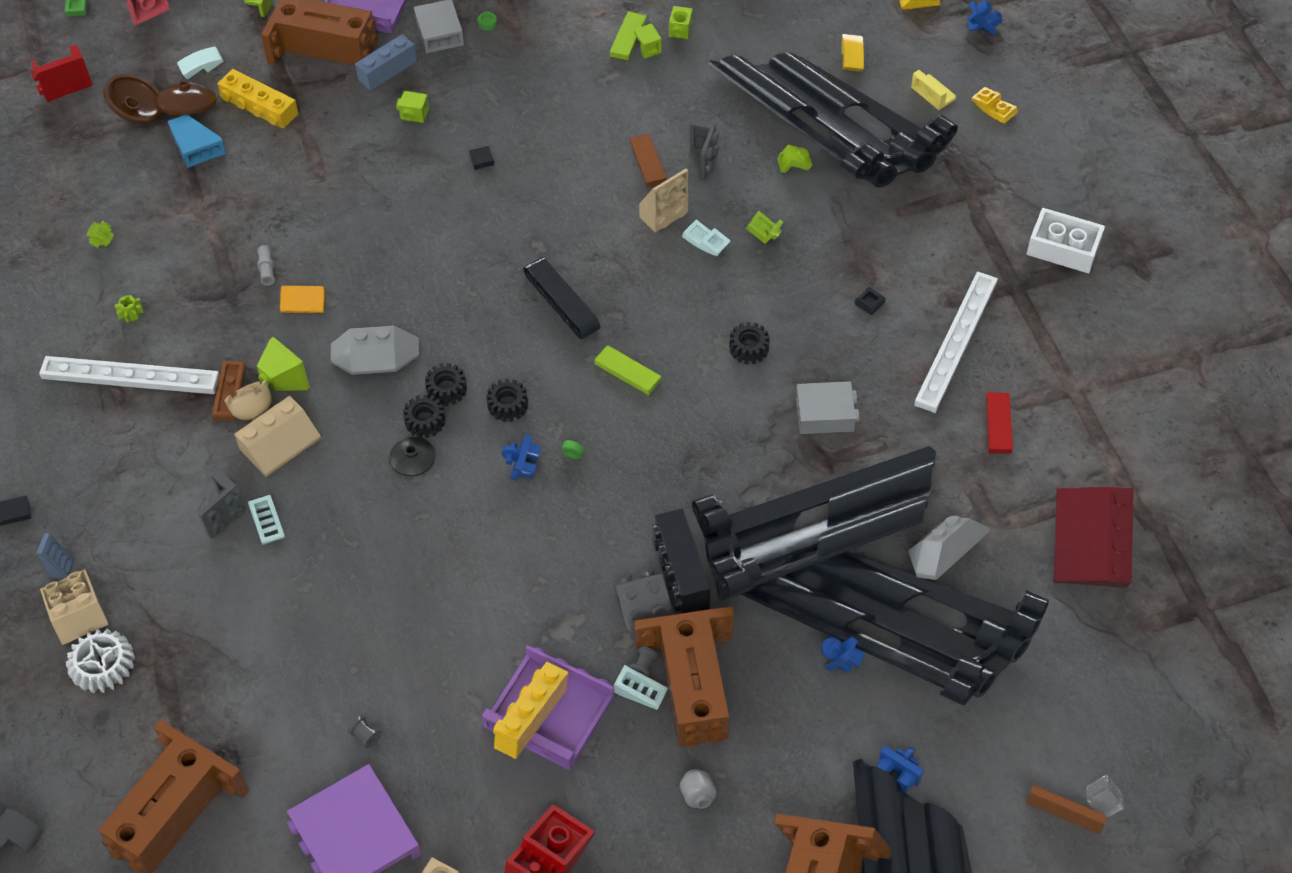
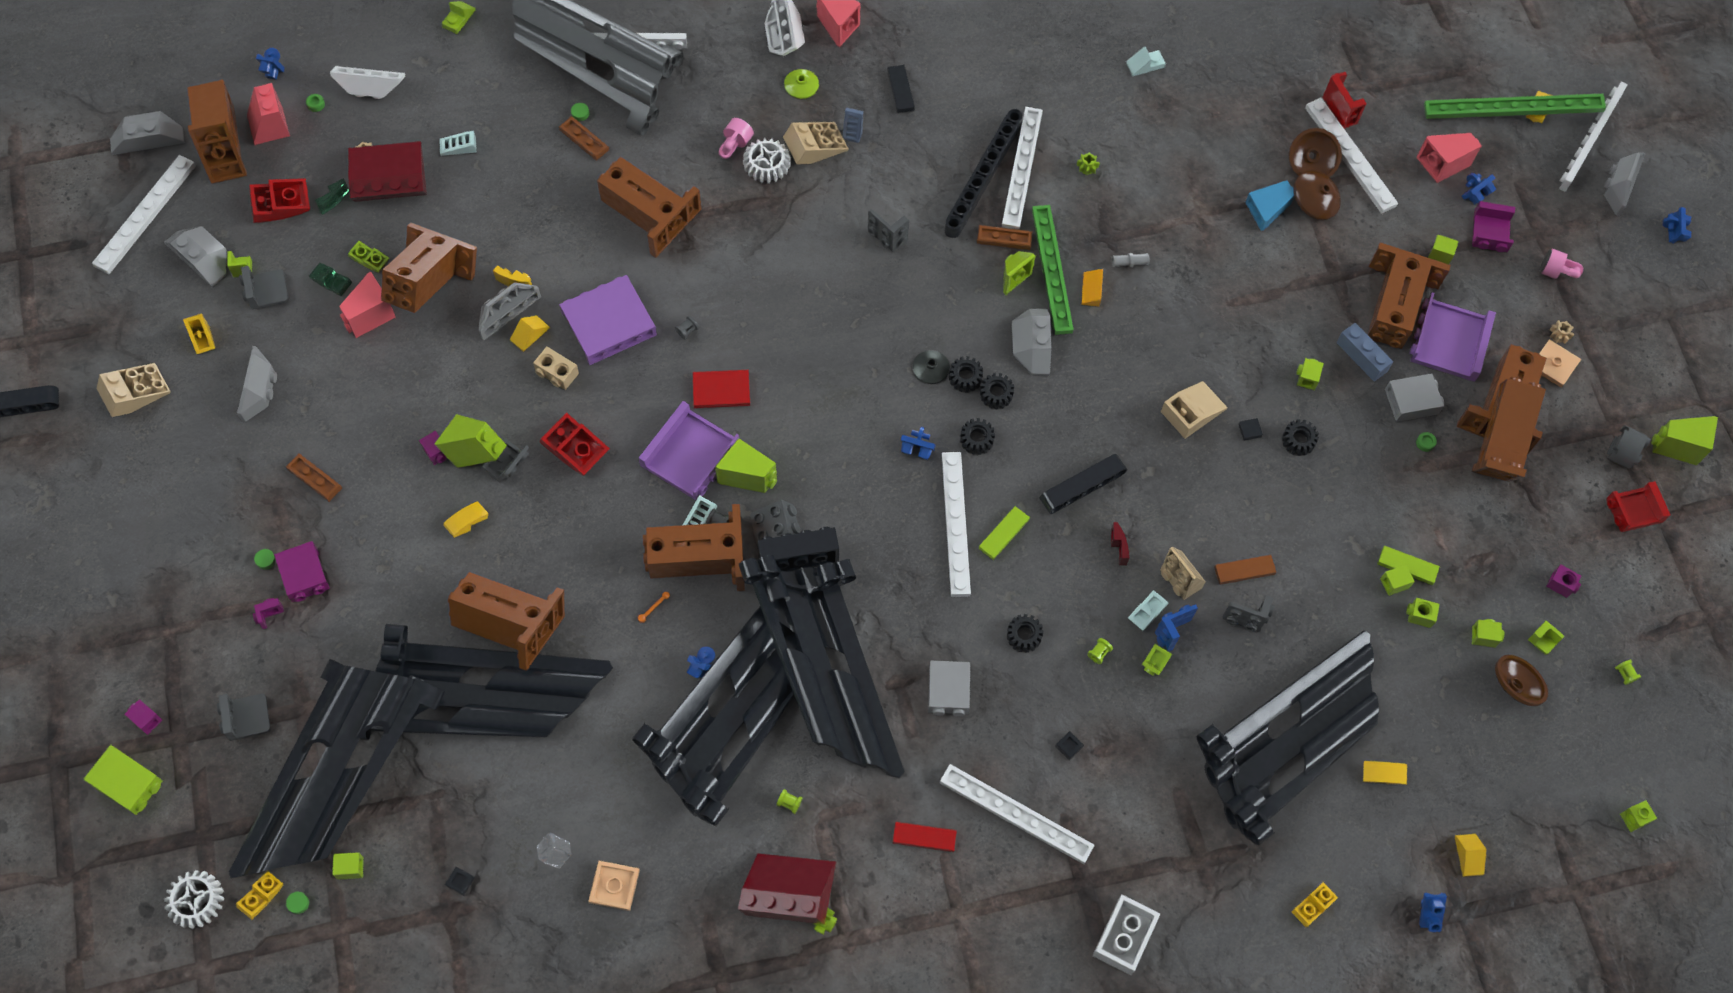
camera: 90 degrees right, 10 degrees up
lime gear [87,221,114,248] -> none
light aqua slope [177,47,224,80] -> none
yellow brick [217,69,298,129] -> none
tan cylinder [224,381,272,421] -> none
tan slope [234,396,321,477] -> none
light aqua slope [248,495,285,545] -> none
yellow brick [493,662,568,759] -> none
bright green tile [561,440,585,460] -> none
light grey head [680,769,717,809] -> none
lime bracket [777,145,813,173] -> none
blue hips [877,746,924,792] -> none
light grey wedge [908,516,990,580] -> none
light yellow panel [911,70,956,110] -> none
dark orange tile [1026,785,1107,834] -> none
none -> light nougat plate [588,861,640,911]
none -> orange hinge [638,592,670,623]
none -> red tile [693,370,750,408]
none -> lime slope [715,439,777,493]
none -> bright pink piece [719,118,754,159]
none -> lime bush [776,789,803,814]
none -> white plate [942,452,971,597]
none -> black beam [945,109,1023,238]
none -> bright green plate [1032,205,1074,335]
none -> lime bush [1087,638,1113,664]
none -> dark red slope [1111,522,1129,566]
none -> blue bracket [1155,605,1198,651]
none -> tan slope [1161,381,1227,439]
none -> black tyre [1282,419,1319,456]
none -> white plate [1305,98,1398,214]

